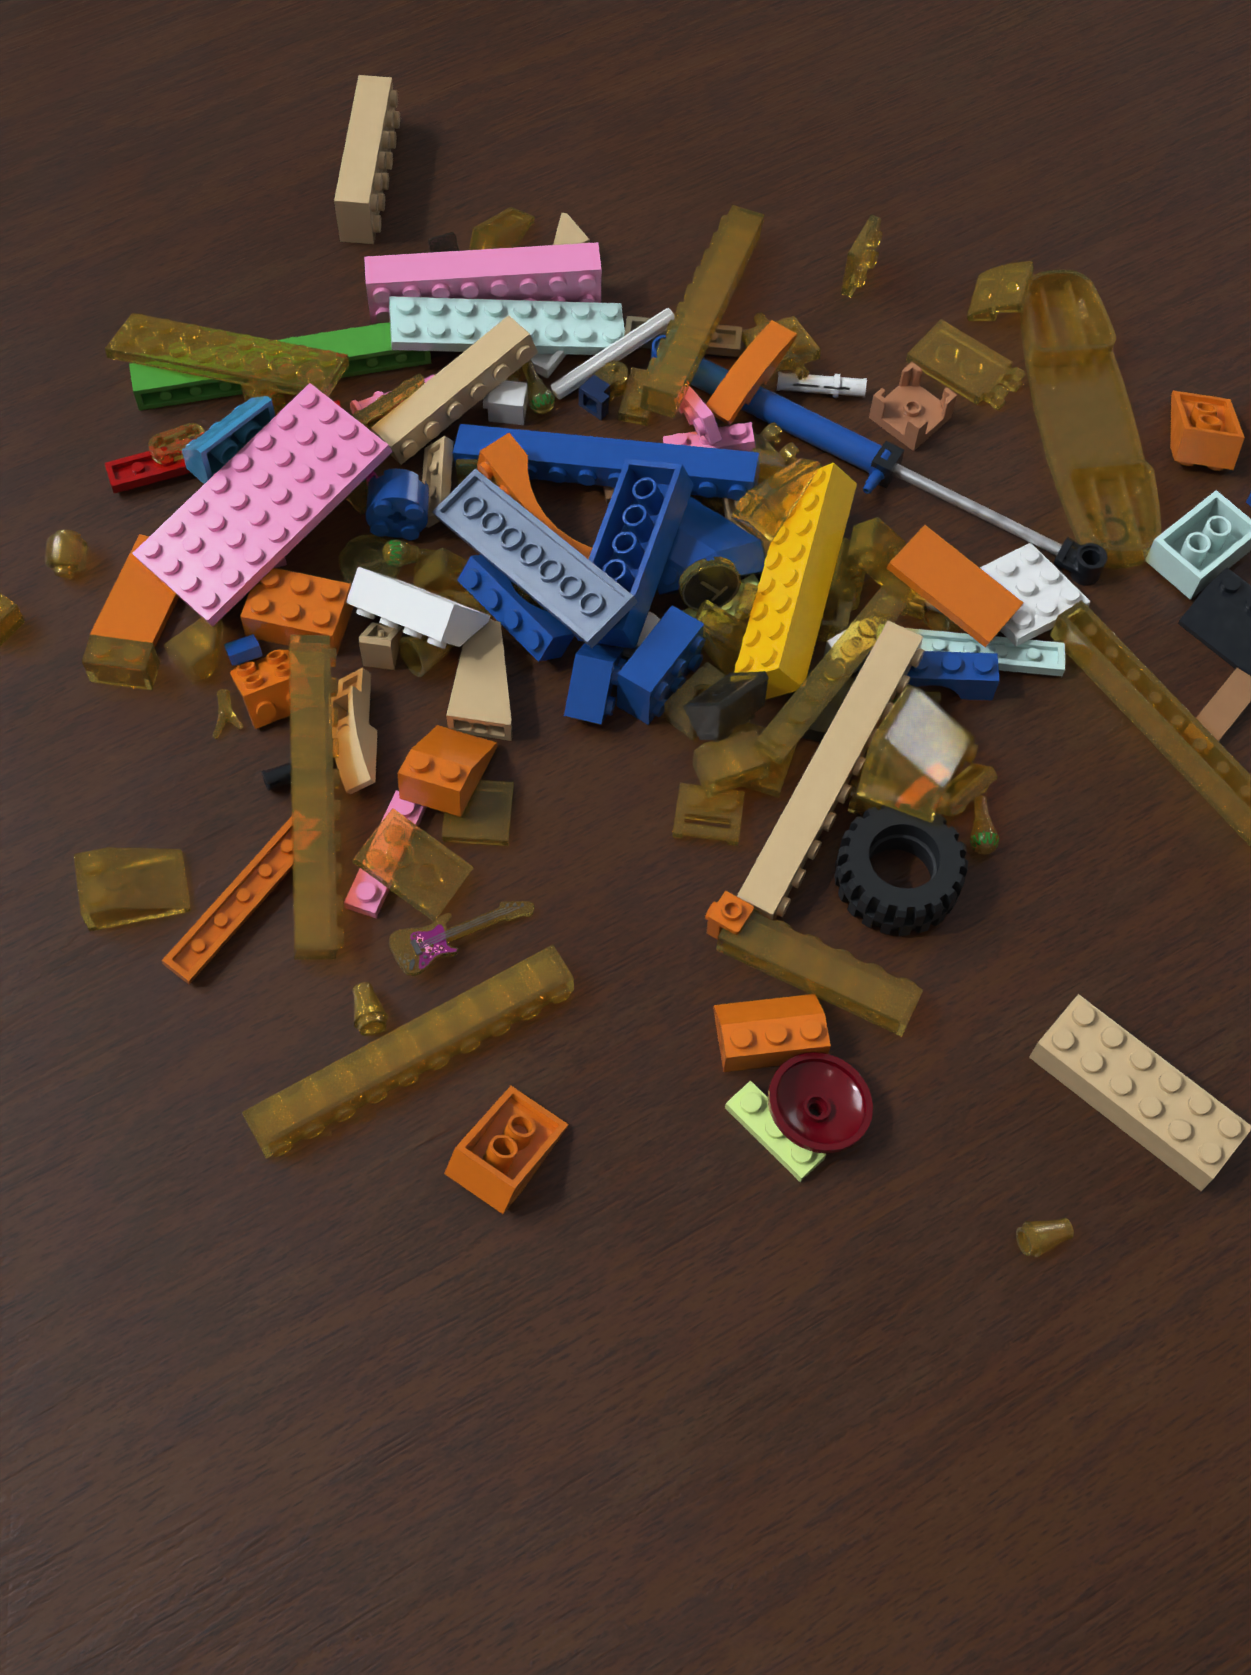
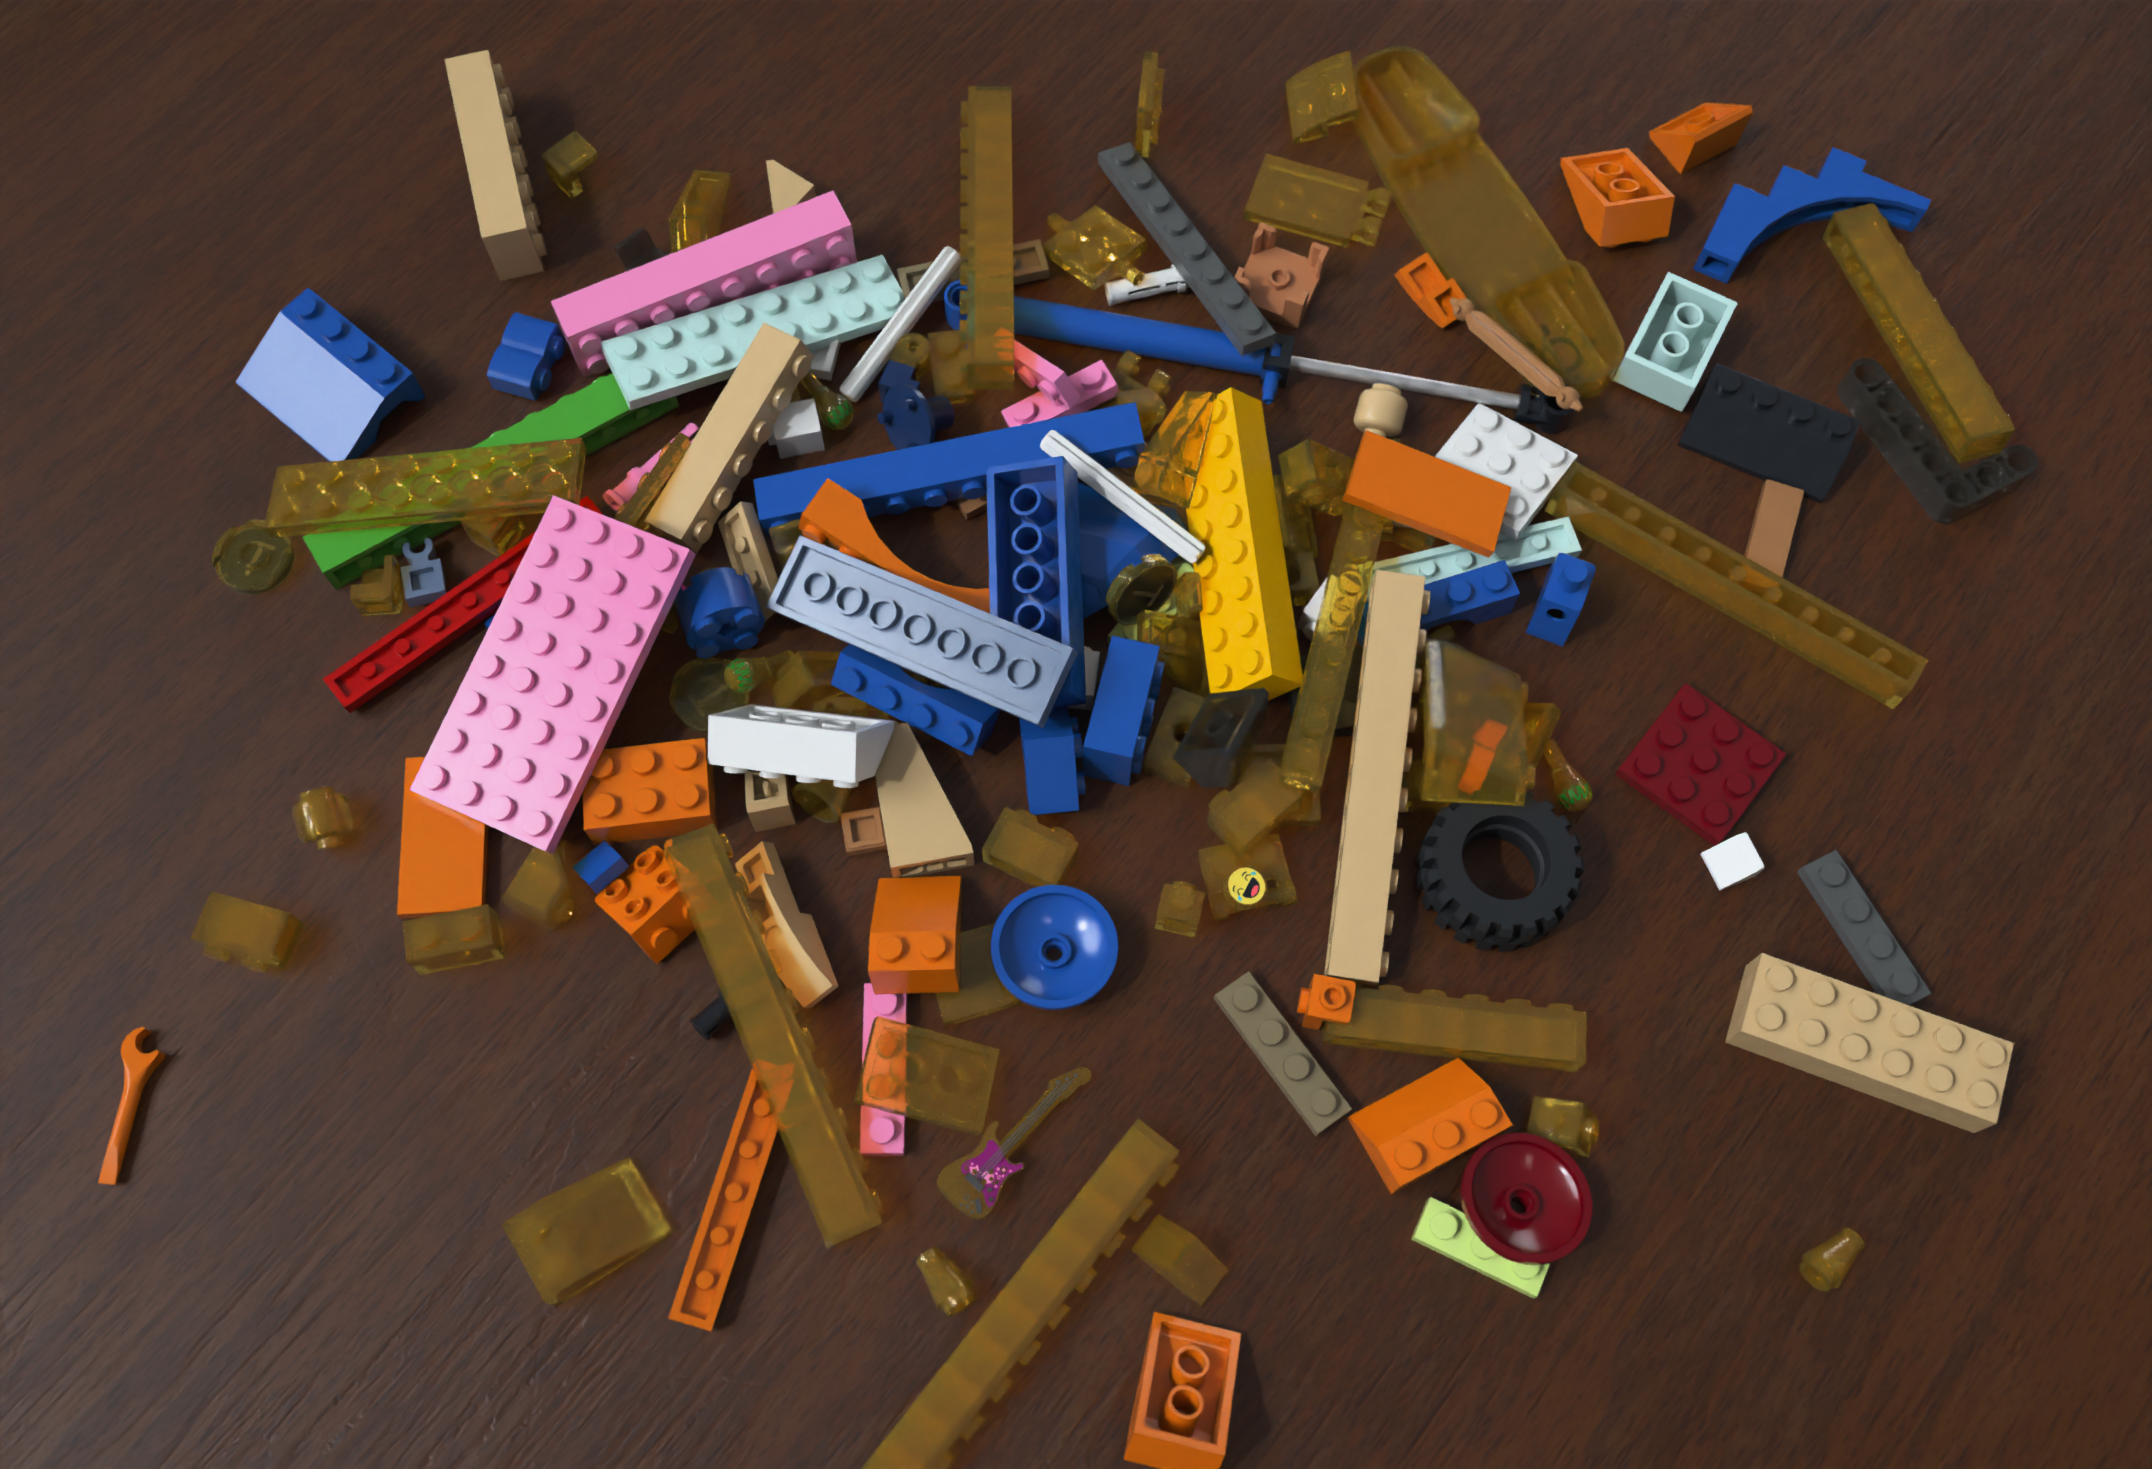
camera: 20 degrees left, 5 degrees up
clear yellow beam [148,423,205,464] -> none
dark azure slope [182,396,275,484] -> none
clear yellow bar [212,689,244,739] -> none
orange slope [706,320,797,426] -> none
none -> clear yellow tile [212,519,296,595]
none -> piece [236,288,426,472]
none -> clear yellow panel [350,555,403,616]
none -> sand blue plate [400,538,448,608]
none -> blue brick [487,312,565,401]
none -> clear yellow panel [541,130,598,199]
none -> medium nougat tile [840,807,887,856]
none -> dark blue piece [877,383,955,450]
none -> clear yellow brick [982,807,1079,887]
none -> blue dish [991,885,1118,1010]
none -> white axle [1040,430,1206,564]
none -> dark grey plate [1098,142,1276,356]
none -> clear yellow slope [1131,1214,1228,1306]
none -> clear yellow brick [1154,881,1205,938]
none -> dark tan plate [1214,971,1352,1136]
none -> tile [1223,866,1267,910]
none -> tan head [1354,383,1408,438]
none -> orange slope [1394,252,1467,329]
none -> medium nougat wheel [1449,297,1583,412]
none -> blue torso [1525,553,1596,647]
none -> clear yellow bracket [1527,1096,1599,1156]
none -> dark red plate [1615,683,1786,846]
none -> white slope [1700,832,1764,891]
none -> dark grey plate [1797,850,1931,1005]

